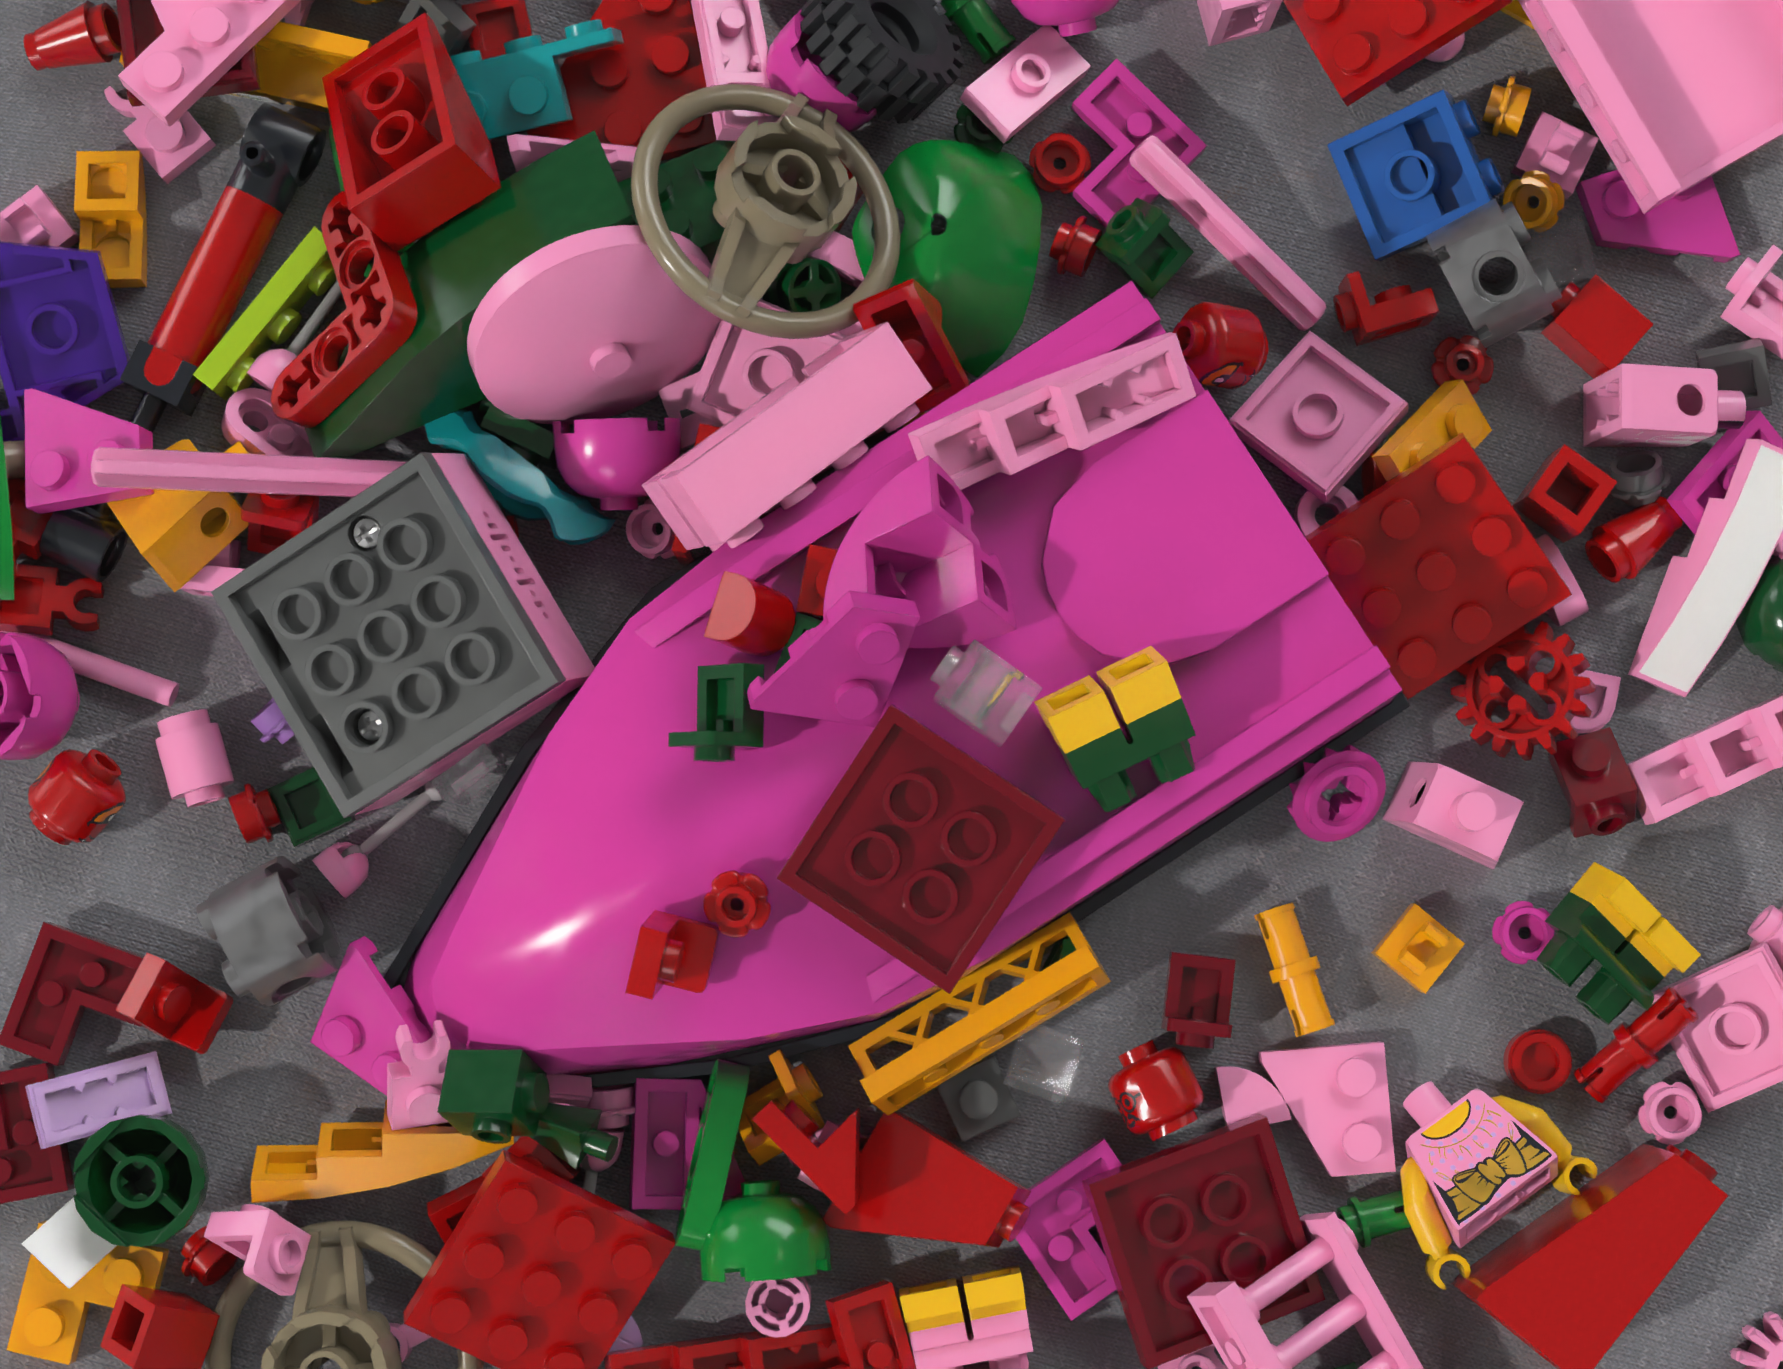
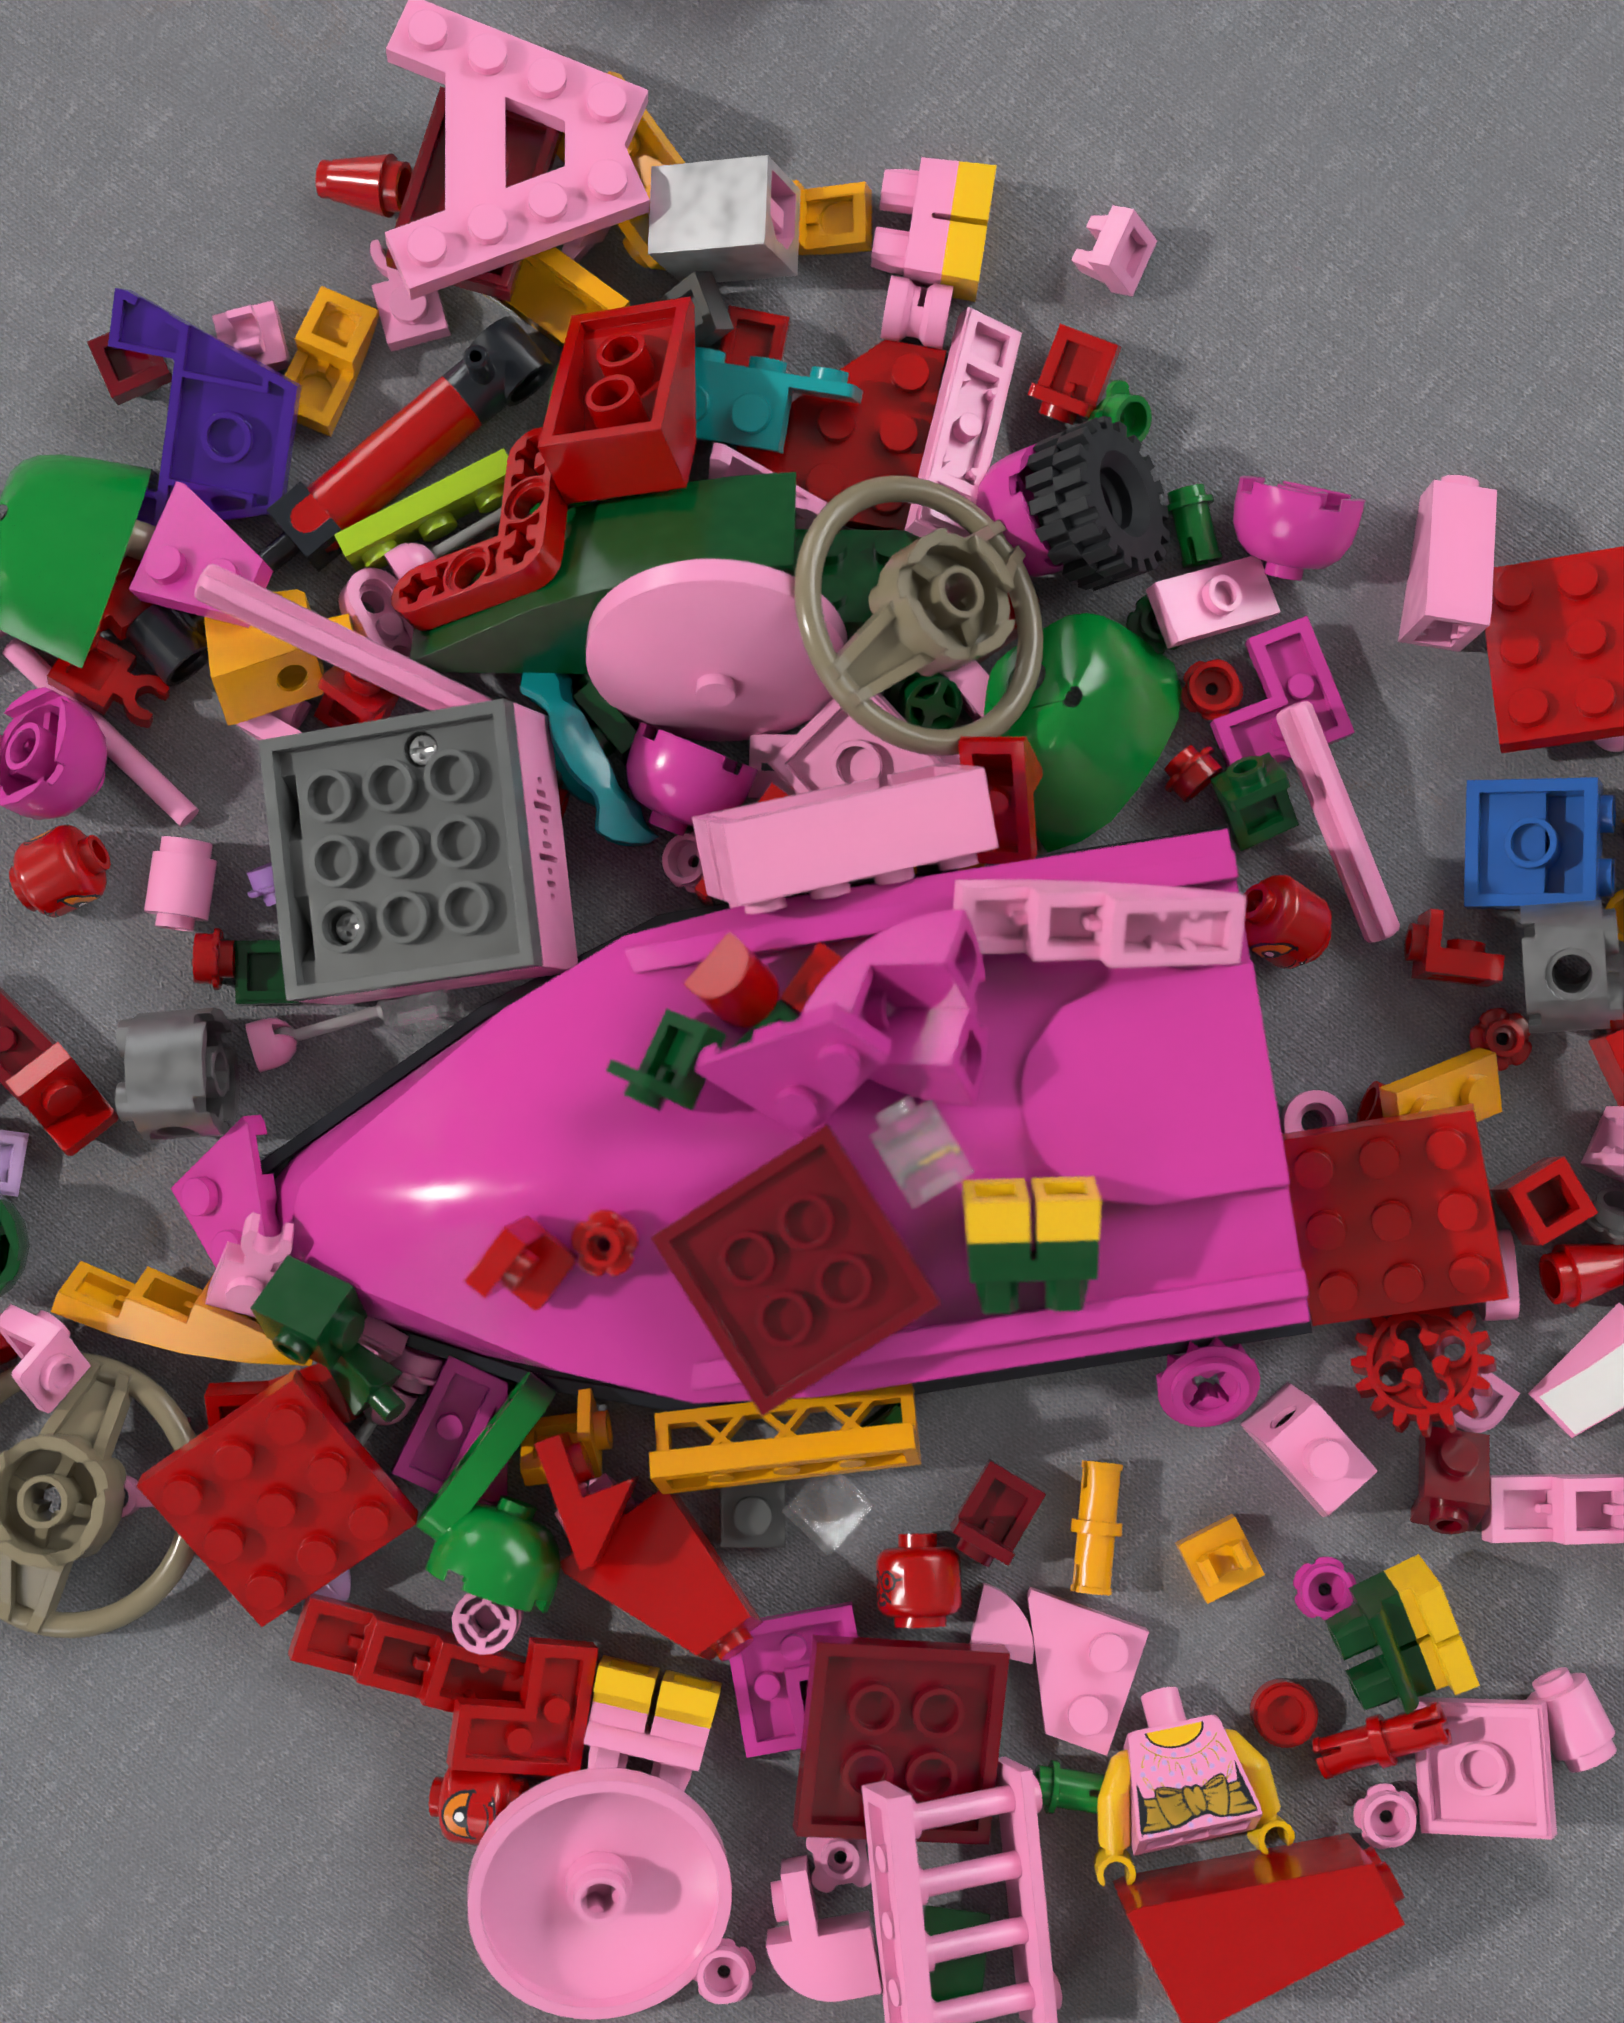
camera: 30 degrees right, 0 degrees up
bright pink tile [1228,330,1409,504] -> none

